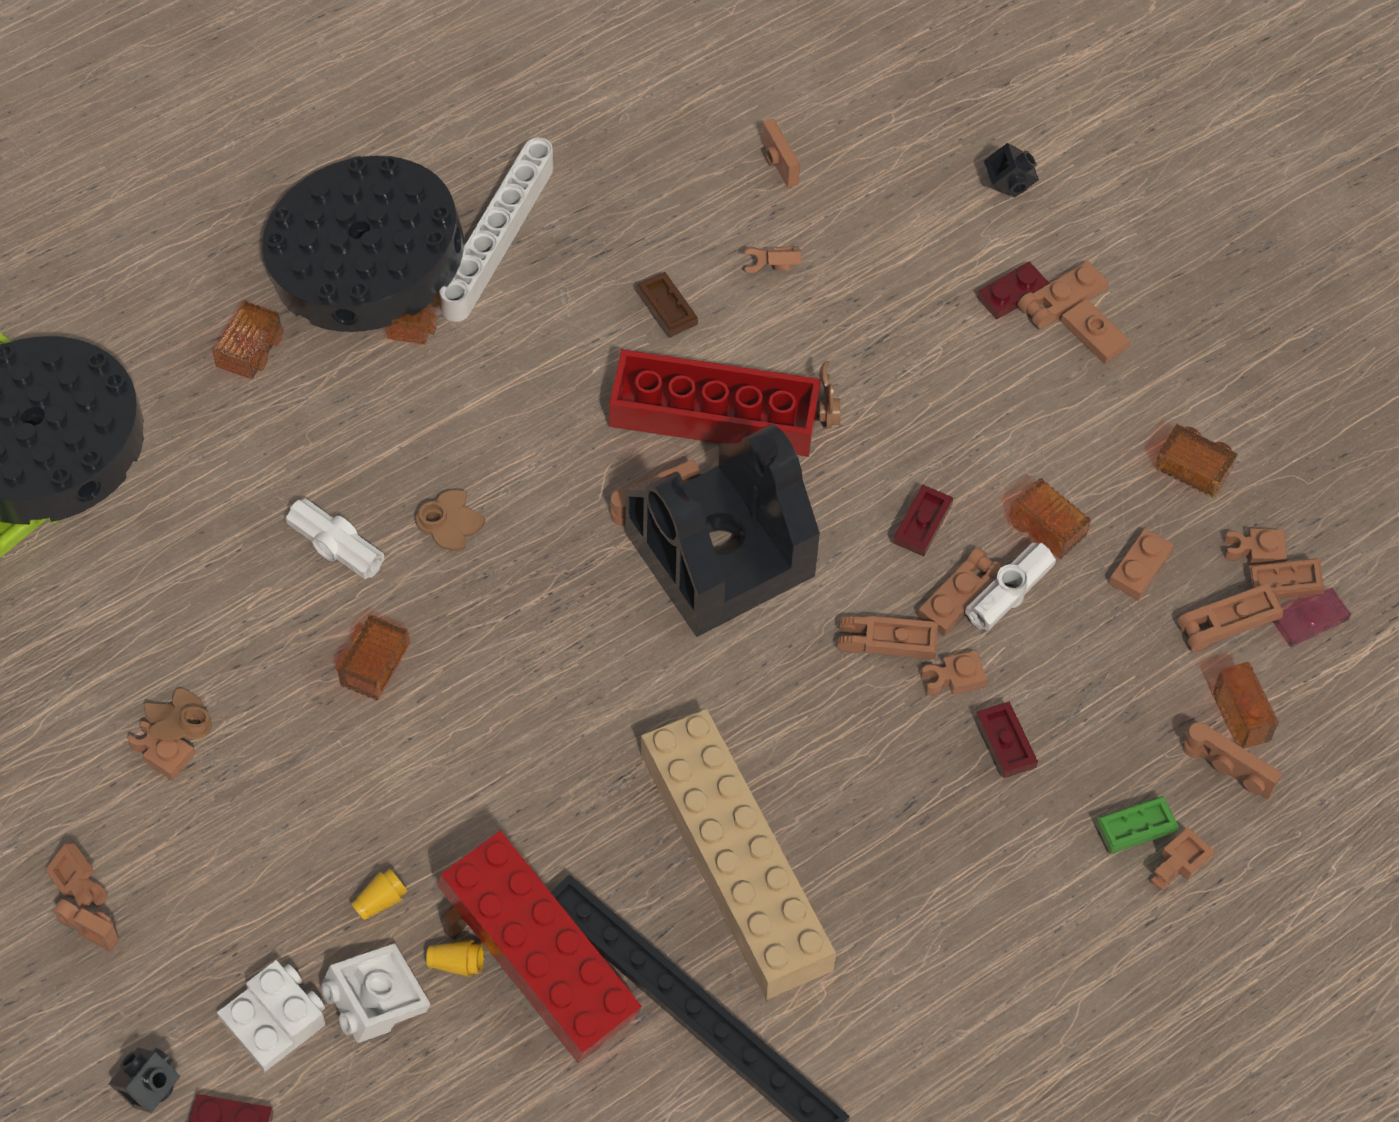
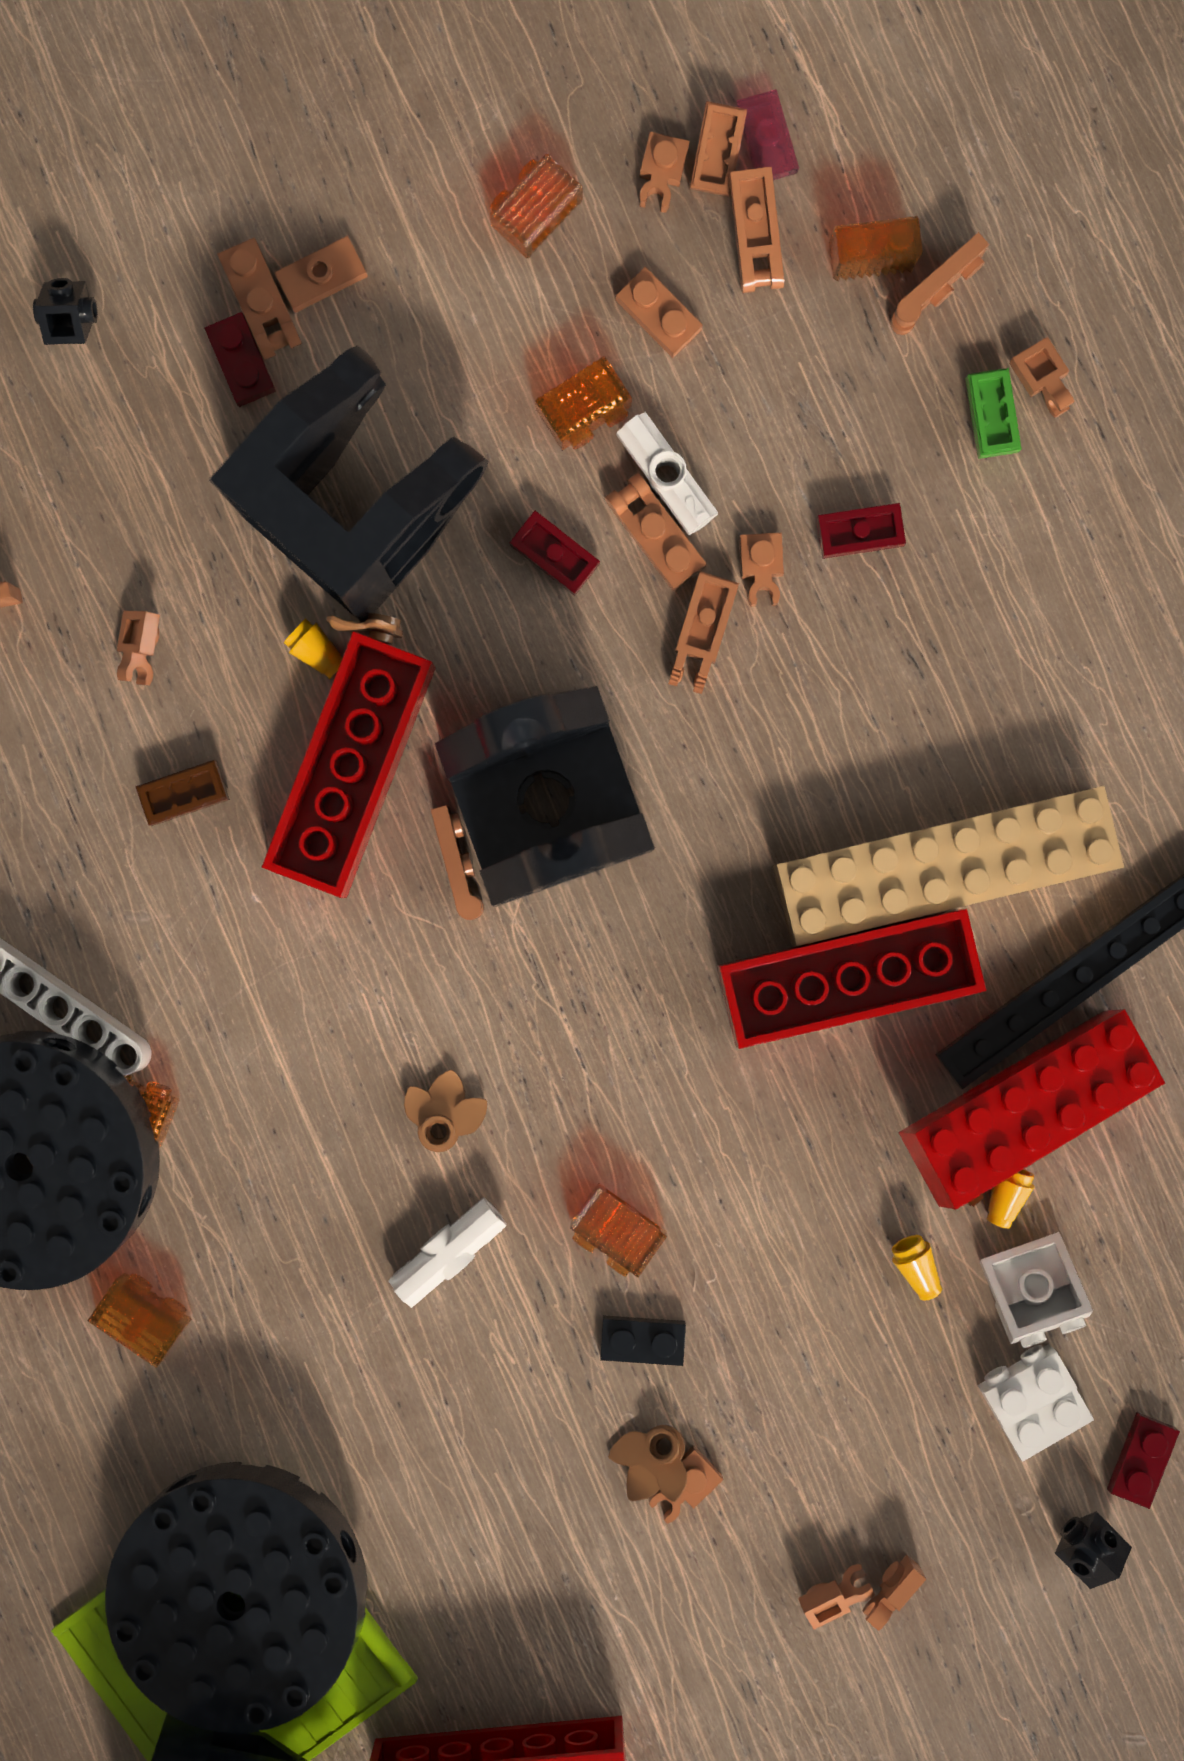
camera: 75 degrees left, 30 degrees up
none -> black brick [209,346,488,622]
none -> yellow cone [284,618,343,679]
none -> black plate [600,1315,686,1366]
none -> red brick [716,909,986,1049]

